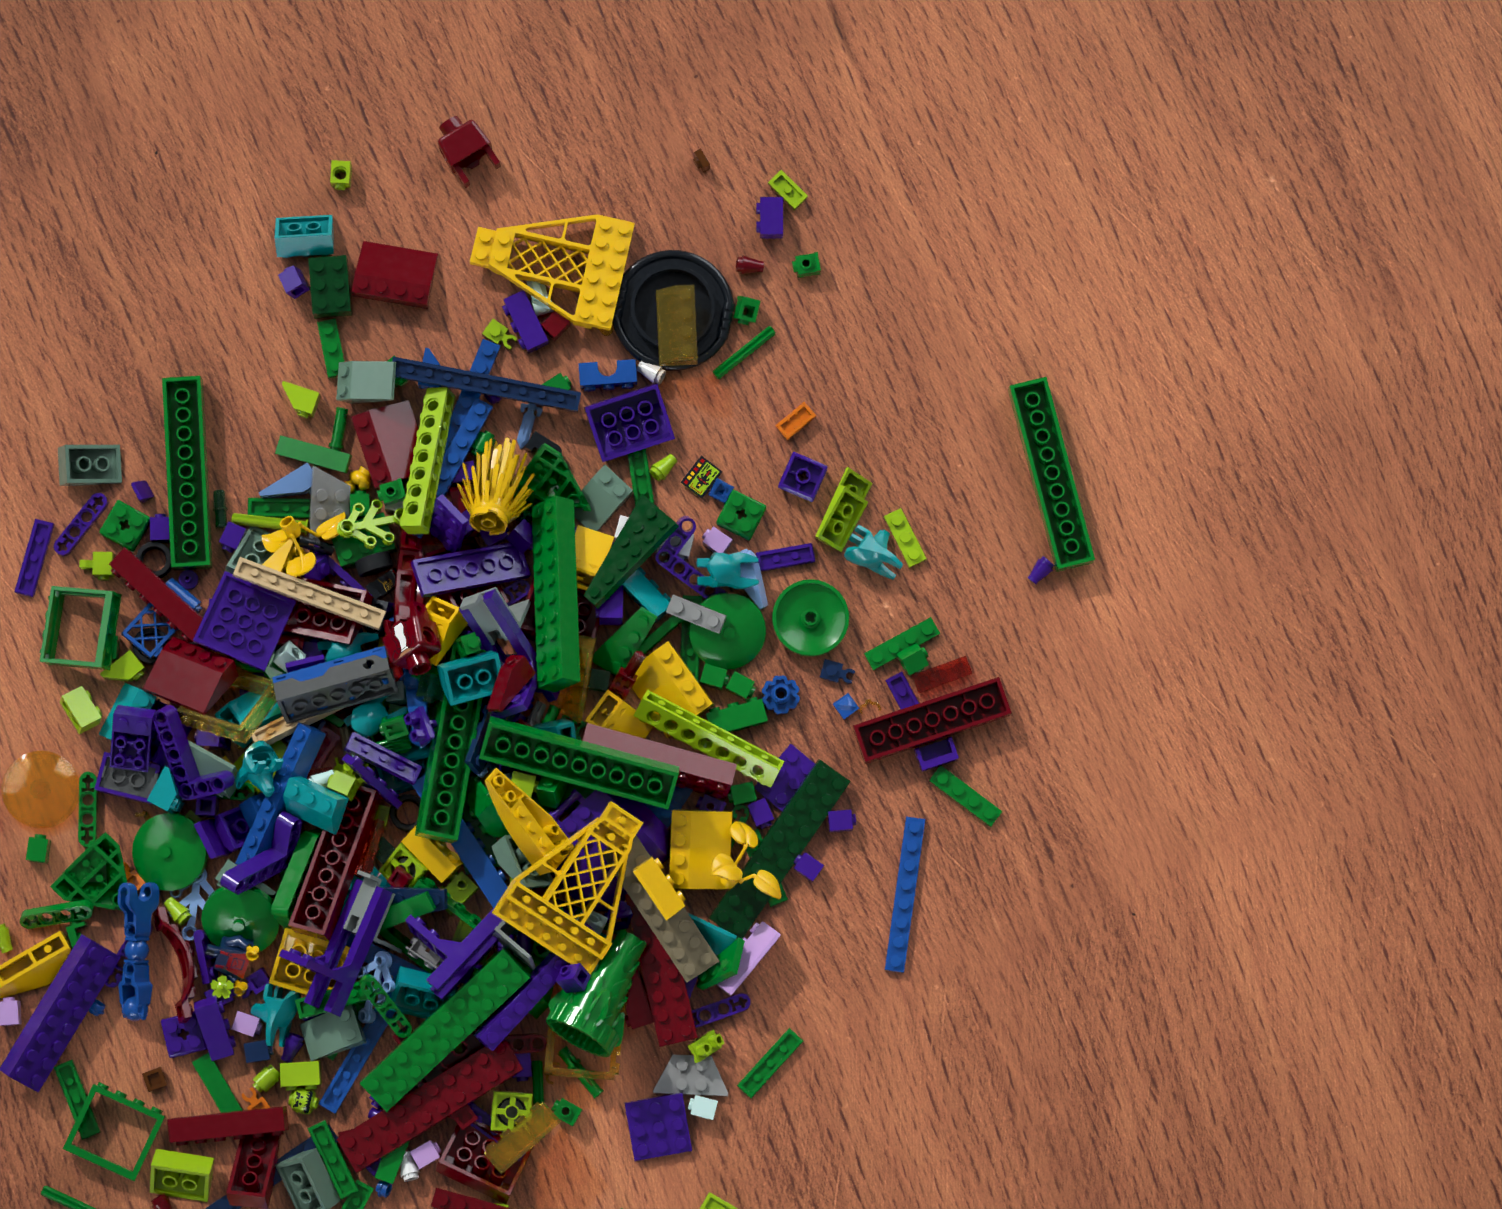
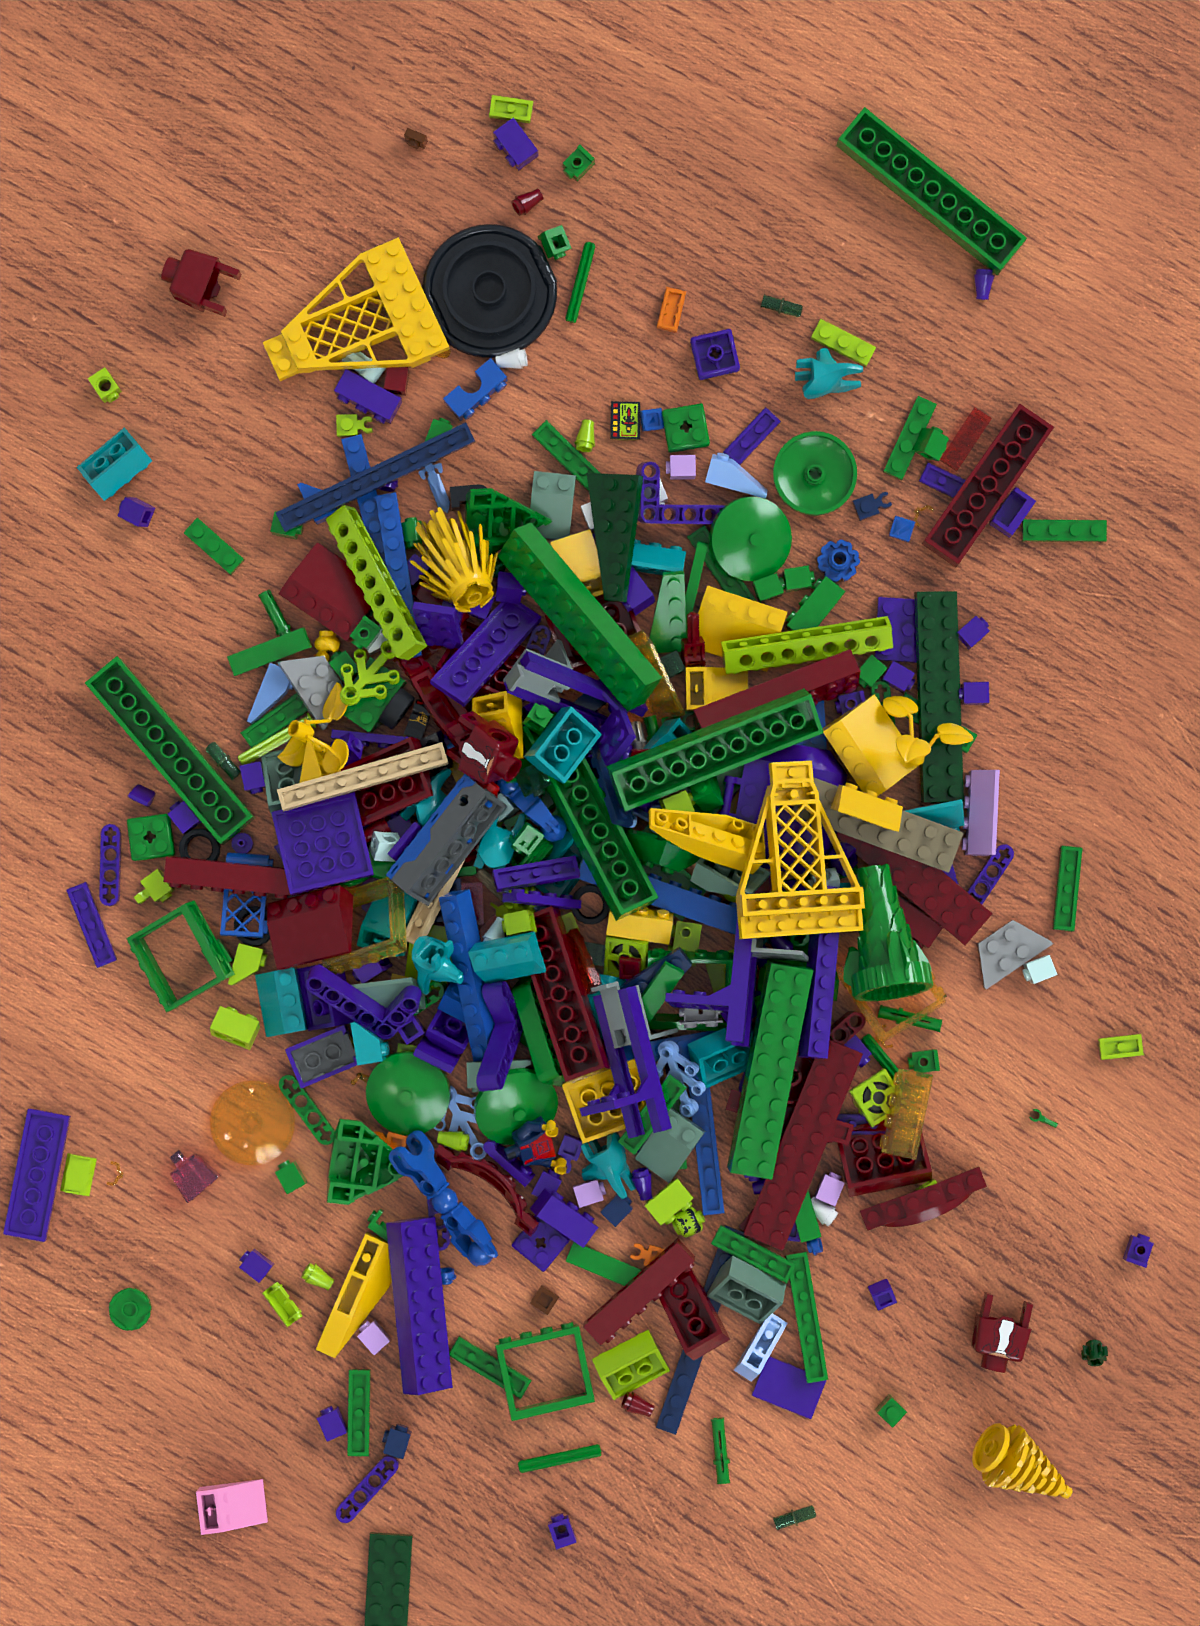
camera: 30 degrees left, 5 degrees up
green beam [20,900,94,929] -> none
sand green slope [58,445,122,486] -> none
dark purple slope [109,705,156,772] -> none
lime plant [210,975,234,999] -> none
lime brick [253,1064,280,1093] -> none
lime slope [282,381,321,418] -> none
black pin [294,535,334,556] -> none
dark green brick [308,255,352,319] -> none
sand green slope [336,361,396,404] -> none
dark red slope [352,241,438,309] -> none
green beam [359,974,412,1038] -> none
dark purple hips [404,706,438,747] -> none
dark red slope [487,655,536,712] -> none
dark purple brick [556,963,591,993] -> none
dark purple slope [584,384,675,462] -> none
dark purple plate [624,1092,692,1161] -> none
clear yellow slope [656,285,698,366] -> none
light grey plate [666,594,727,634] -> none
lime hips [688,1030,724,1063] -> none
teal piece [696,552,759,589] -> none
green wing [697,937,745,990] -> none
lime slope [815,467,873,552] -> none
blue plate [884,816,925,973] -> none
none -> clear green axle [761,294,803,317]

